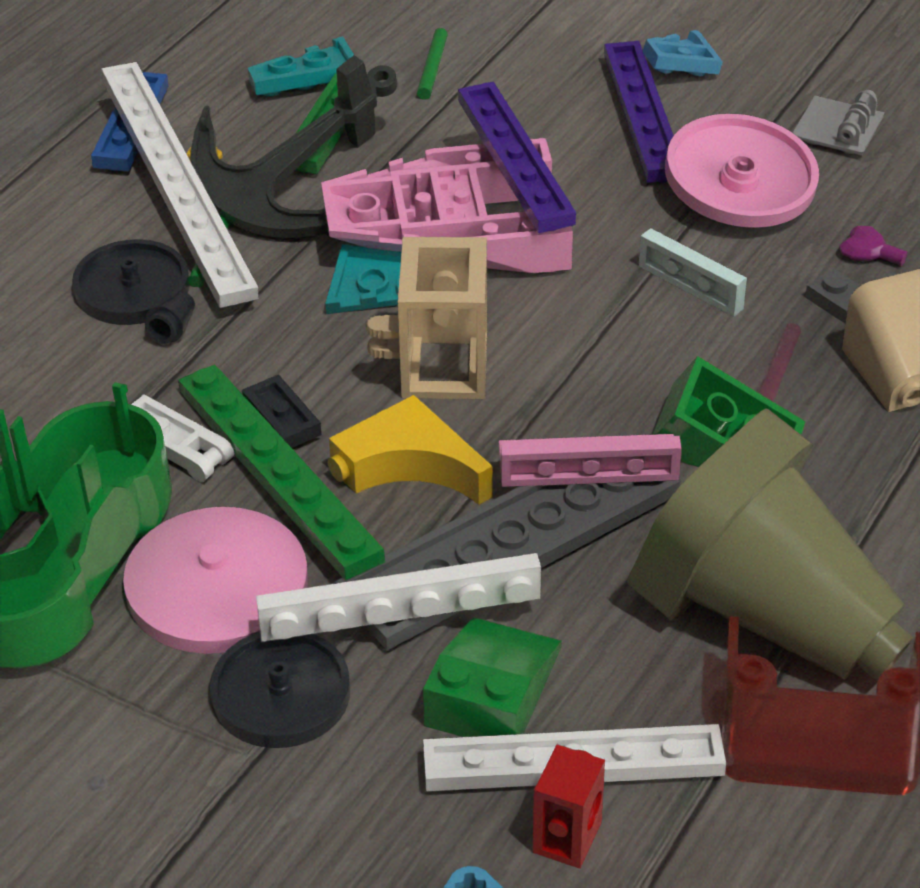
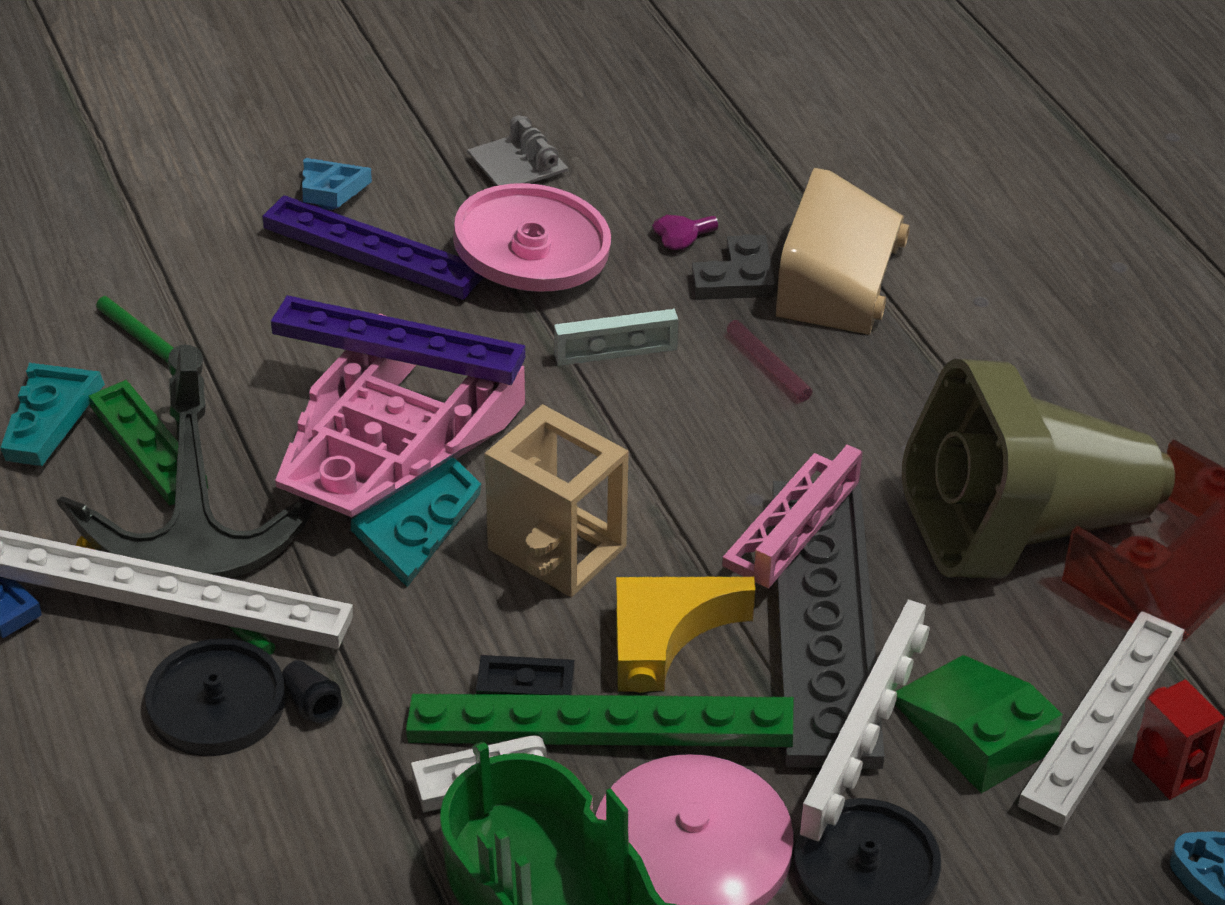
camera: 55 degrees left, 0 degrees up
green slope [653,356,806,467] -> none

